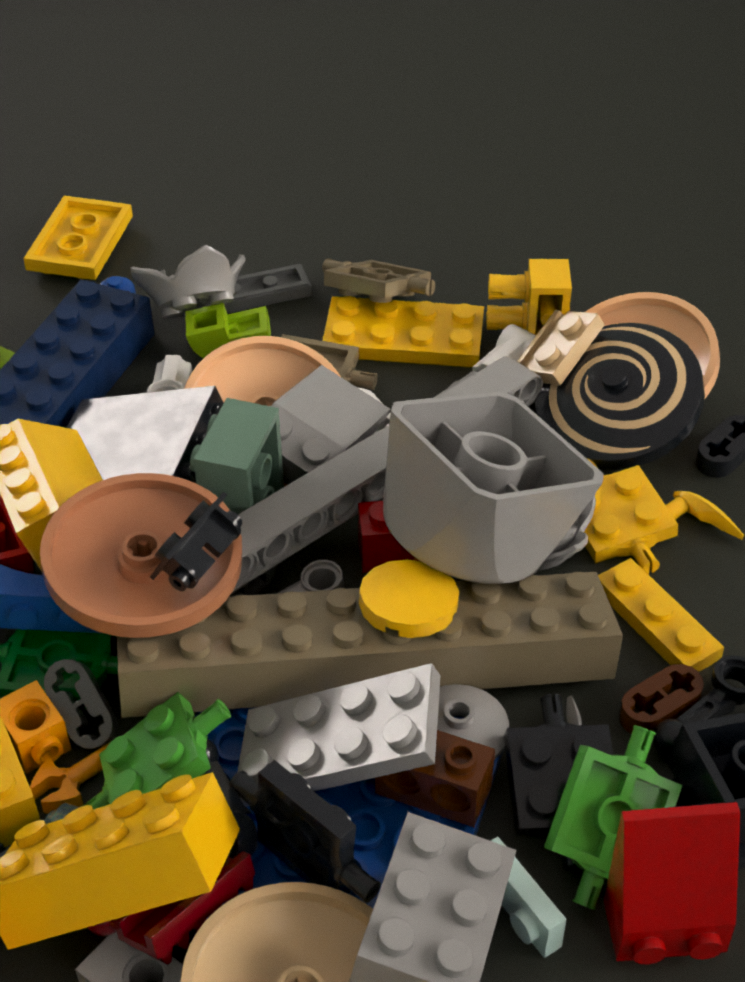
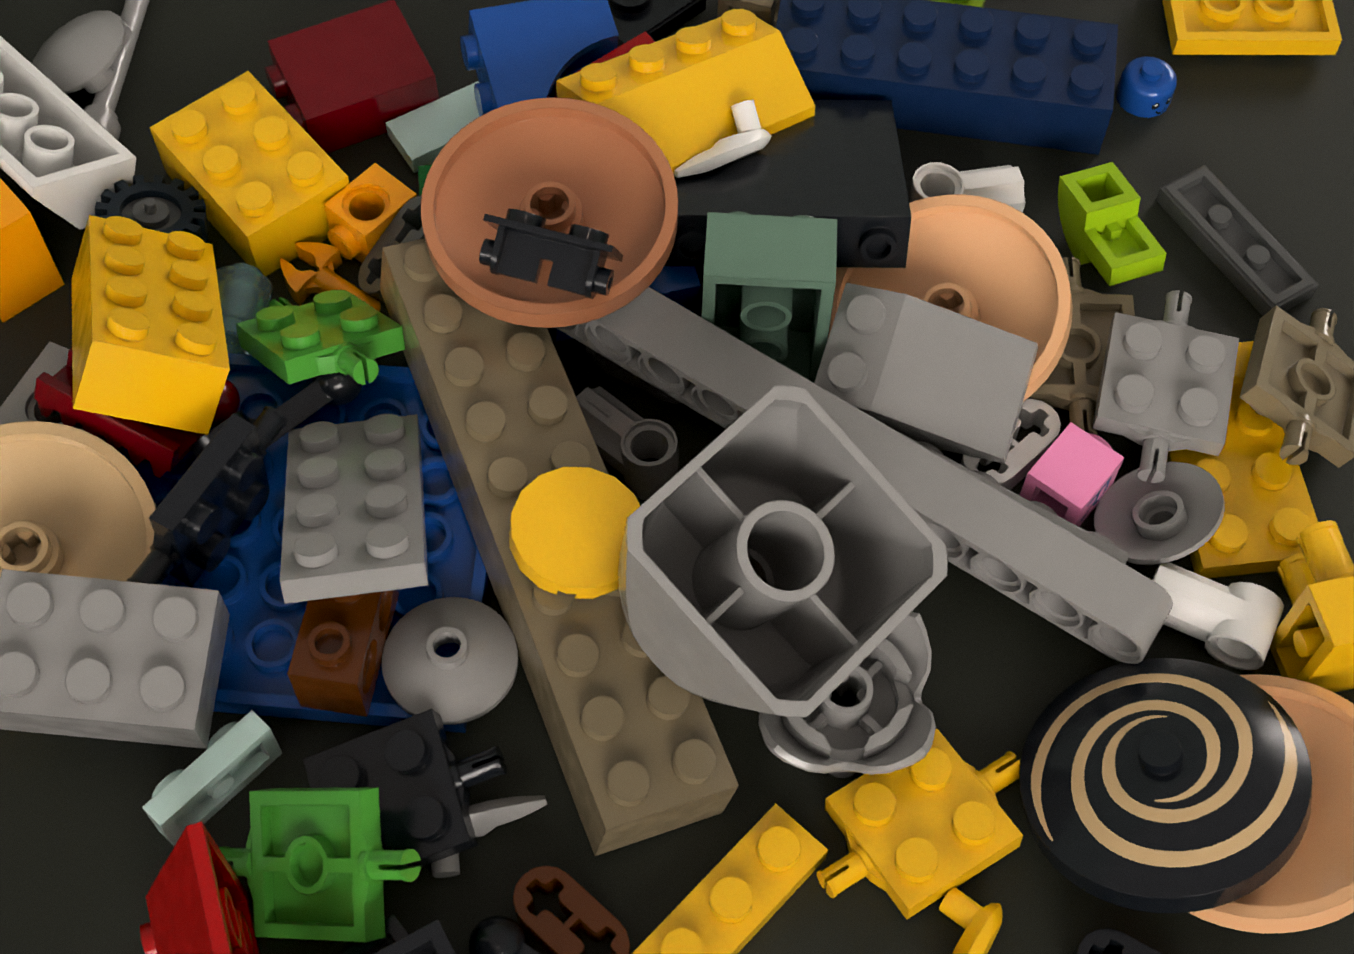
camera: 75 degrees right, 15 degrees up
light grey brick [130,245,246,319] -> none
tan plate [518,310,605,386] -> none
none -> white bar [674,100,772,178]
none -> bright pink brick [1020,422,1125,527]
none -> light grey plate [1092,290,1239,483]
none -> light grey dish [1094,461,1225,565]

